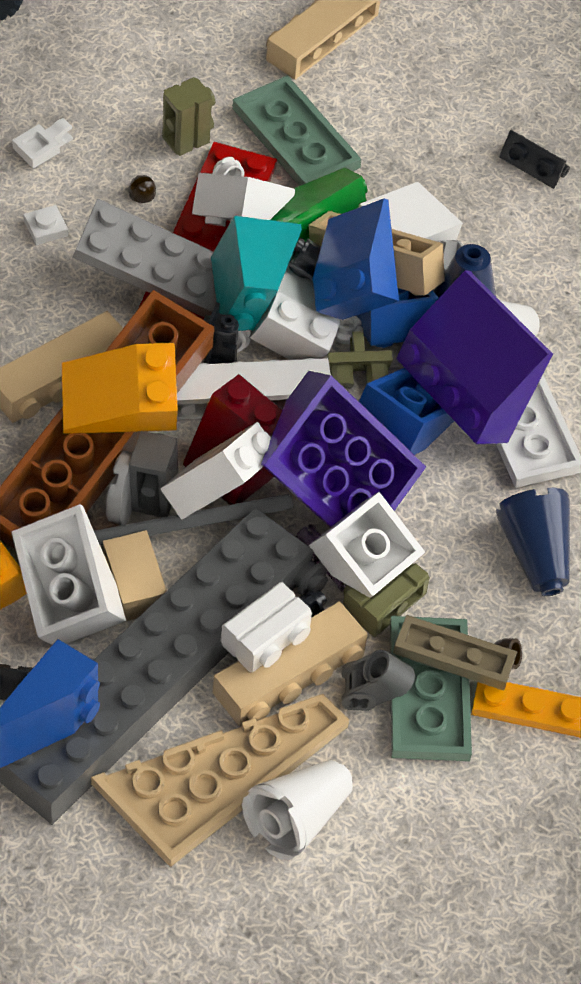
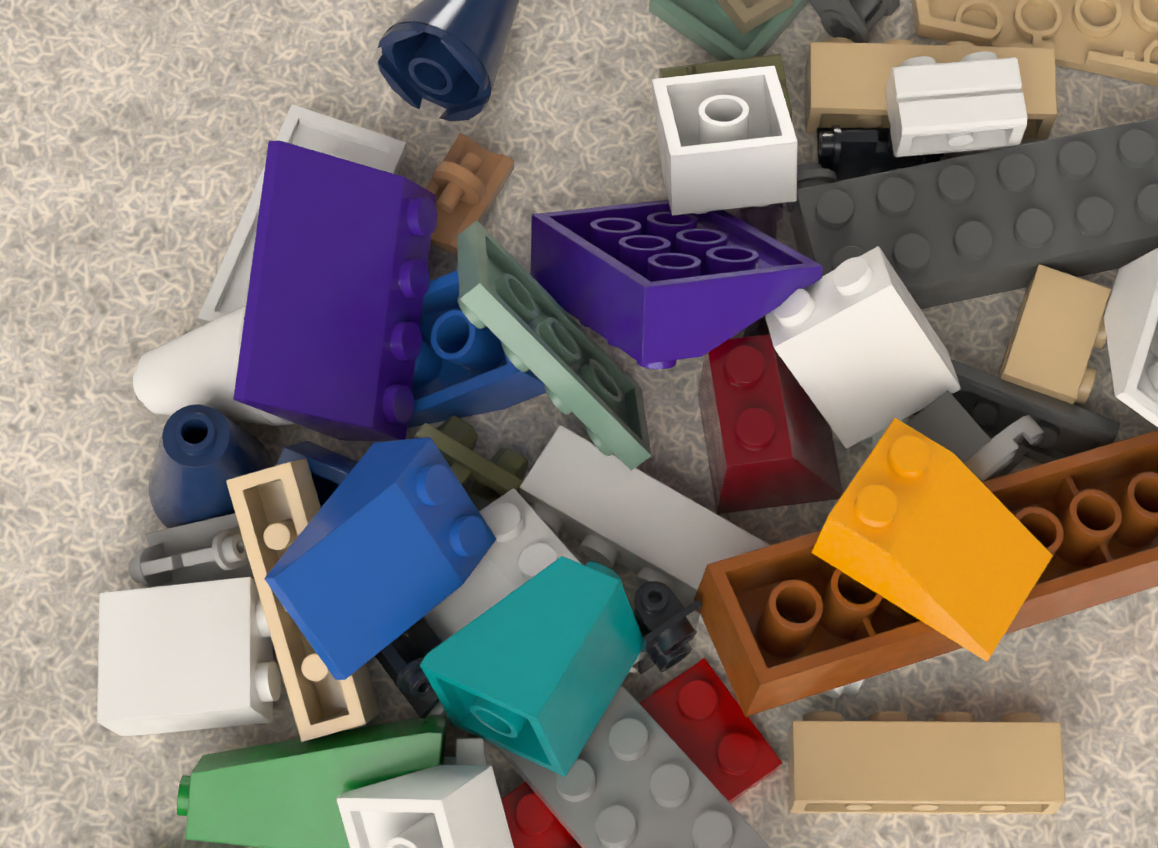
camera: 140 degrees left, 15 degrees up
none -> medium nougat hips [426,133,514,256]
none -> sand green plate [456,220,652,471]

